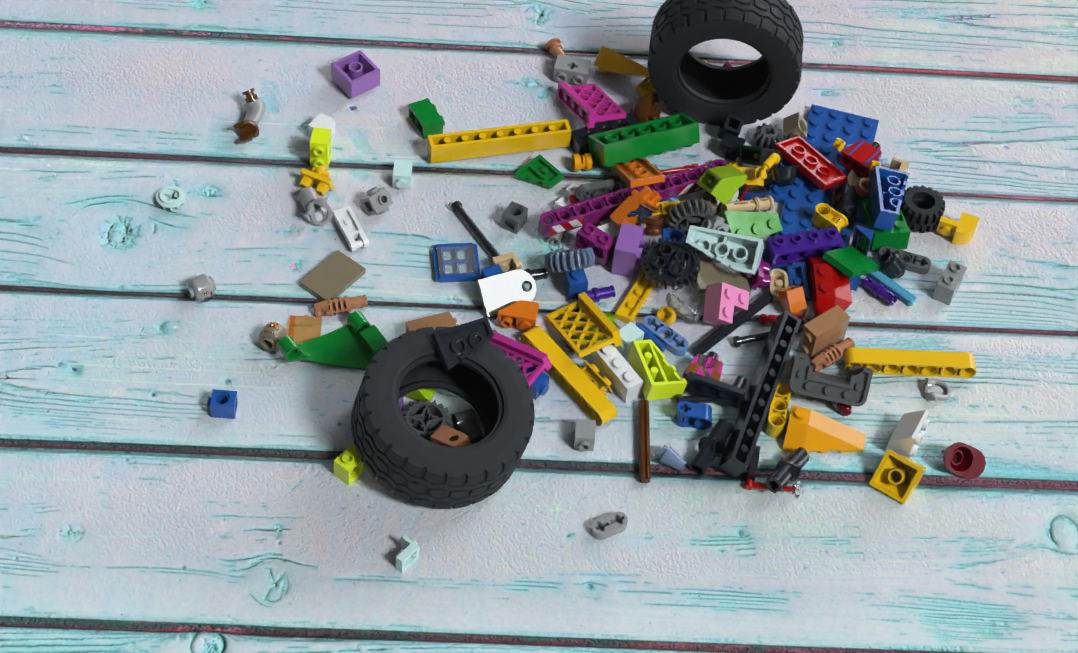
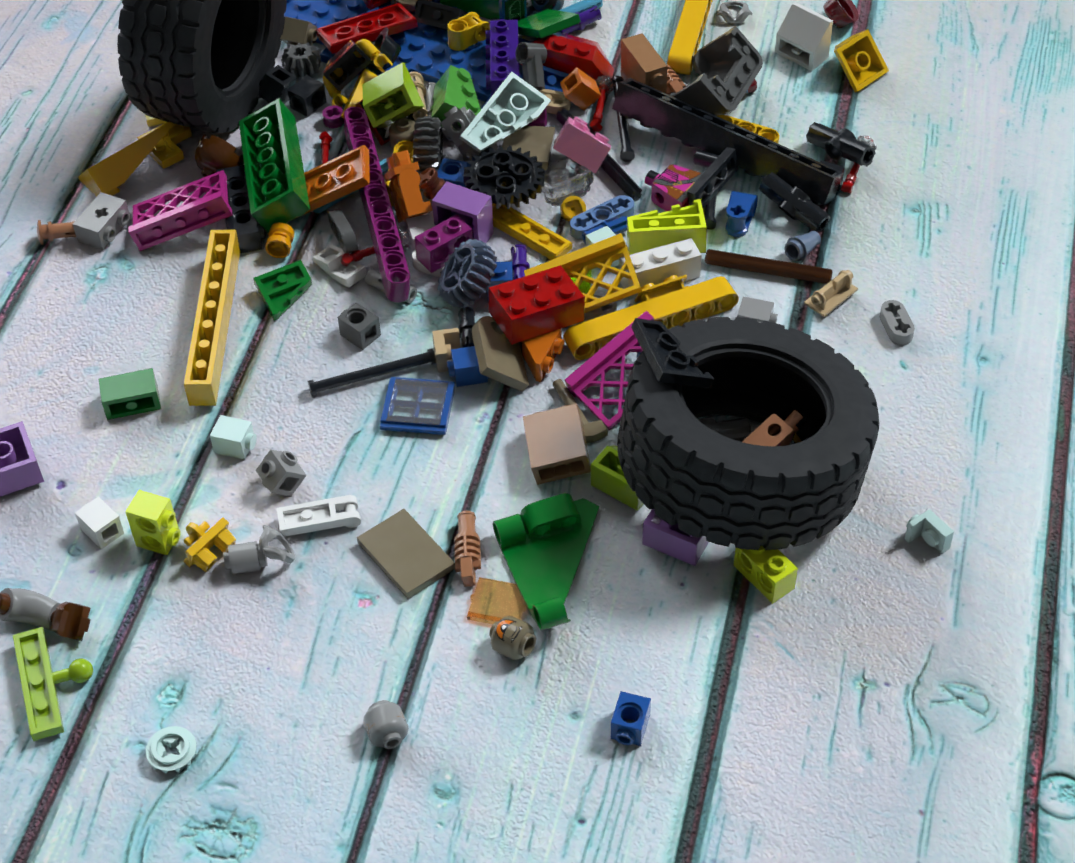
camera: 70 degrees left, 0 degrees up
light orange wedge [782,405,866,454] -> none
none -> lime plate [12,627,93,741]
none -> red brick [489,265,585,344]
none -> dark grey piece [515,42,547,91]
none -> tan hinge [804,270,858,317]

